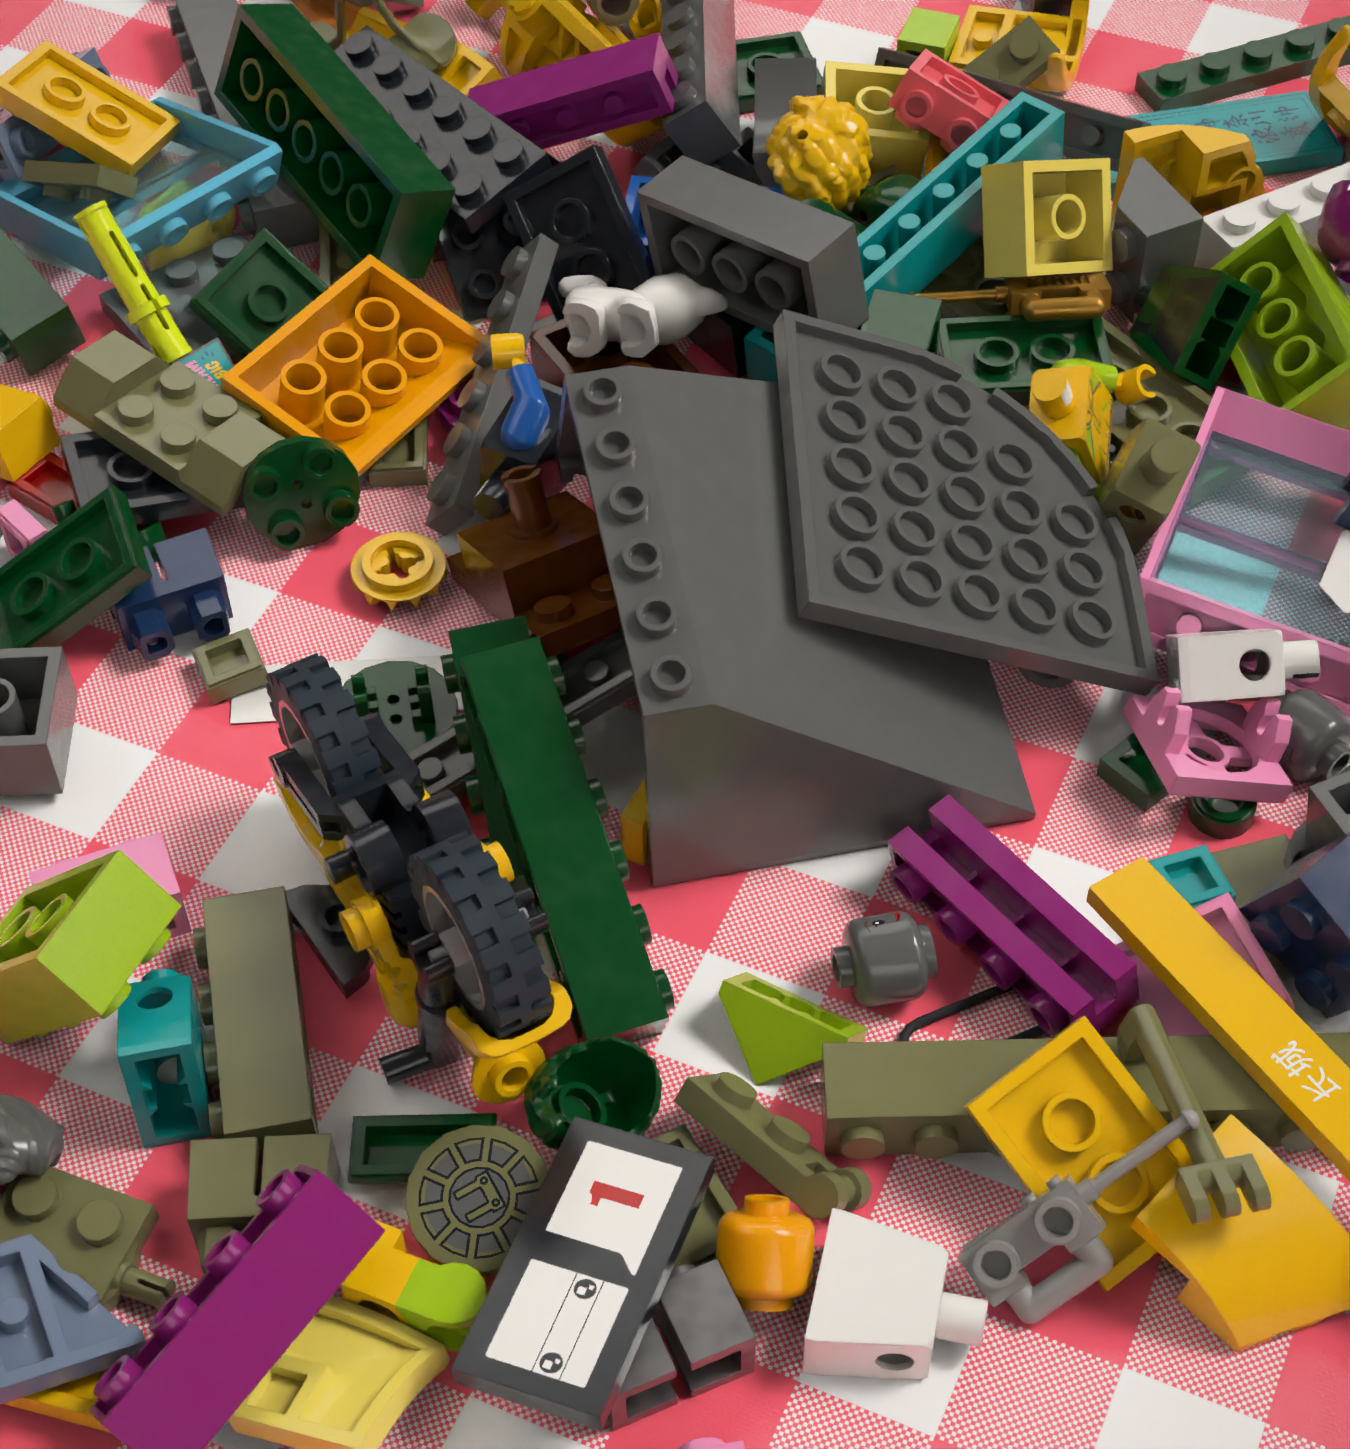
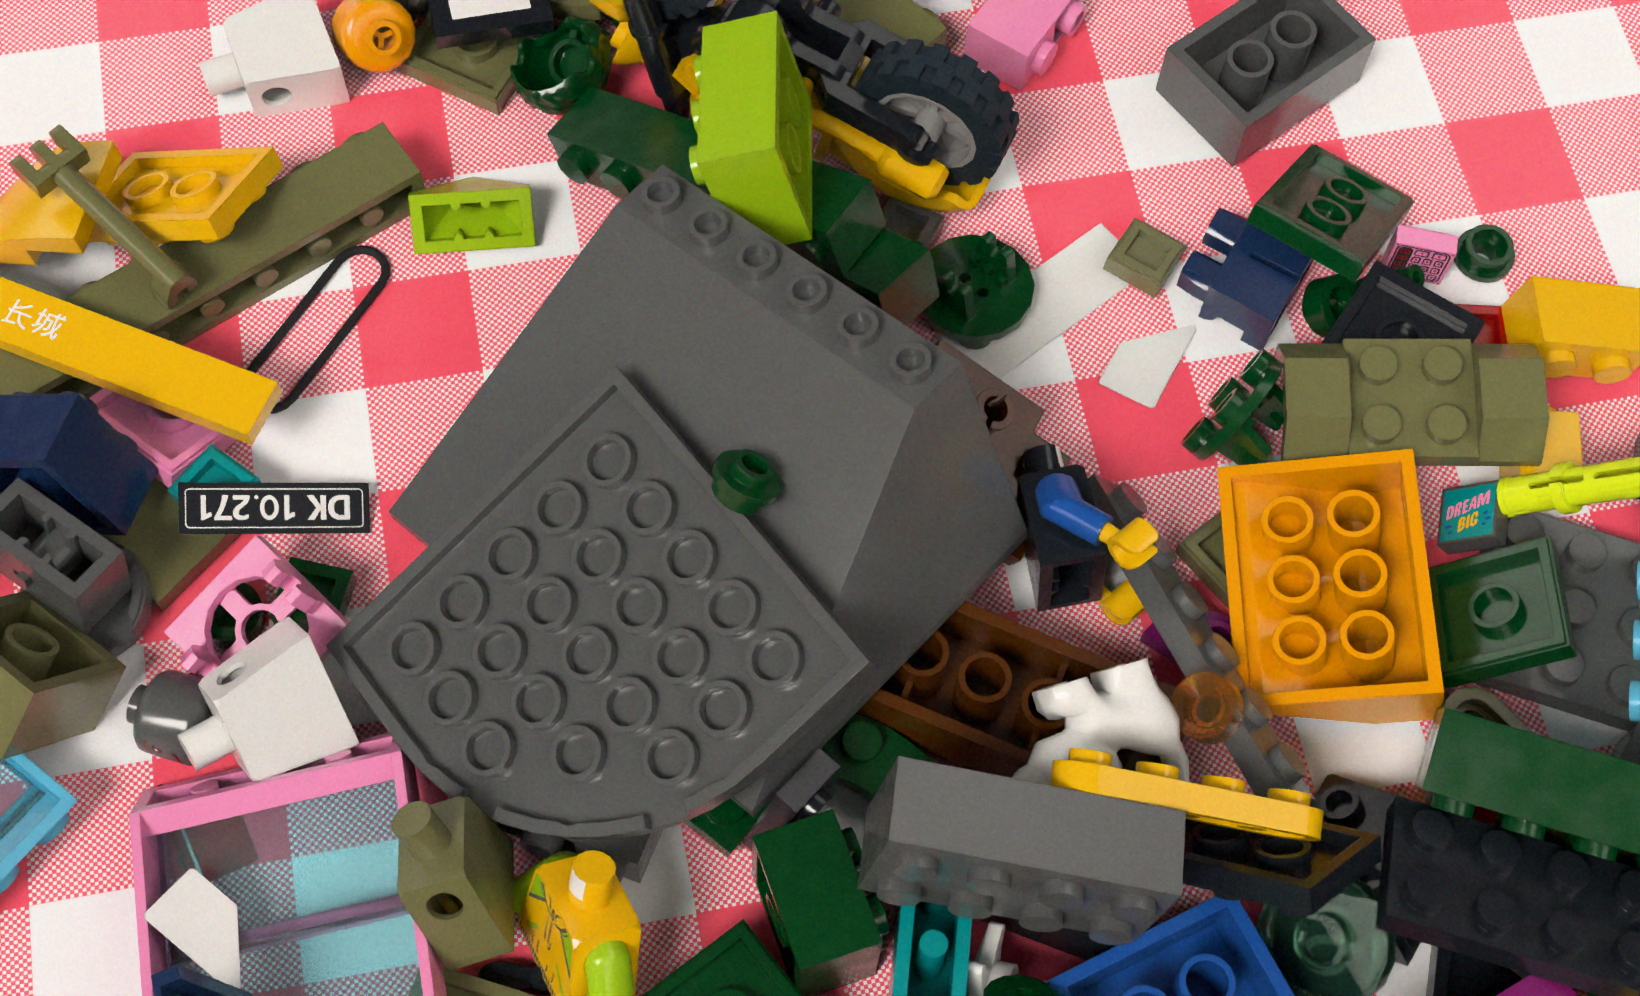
camera: 140 degrees right, 15 degrees up
yellow gear [350,532,447,611] -> none
olive plate [674,1072,871,1219] -> none
dark grey head [831,911,938,1008] -> none
magenta brick [887,794,1139,1036] -> none
light grey piece [957,1109,1200,1324] -> none
none -> black sticker [178,482,370,535]
none -> lime brick [689,11,812,245]
none -> dark green plate [711,449,781,515]
none -> yellow plate [1049,748,1324,841]
none -> white sticker [1099,325,1196,408]
none -> clear orange tile [1171,671,1244,745]

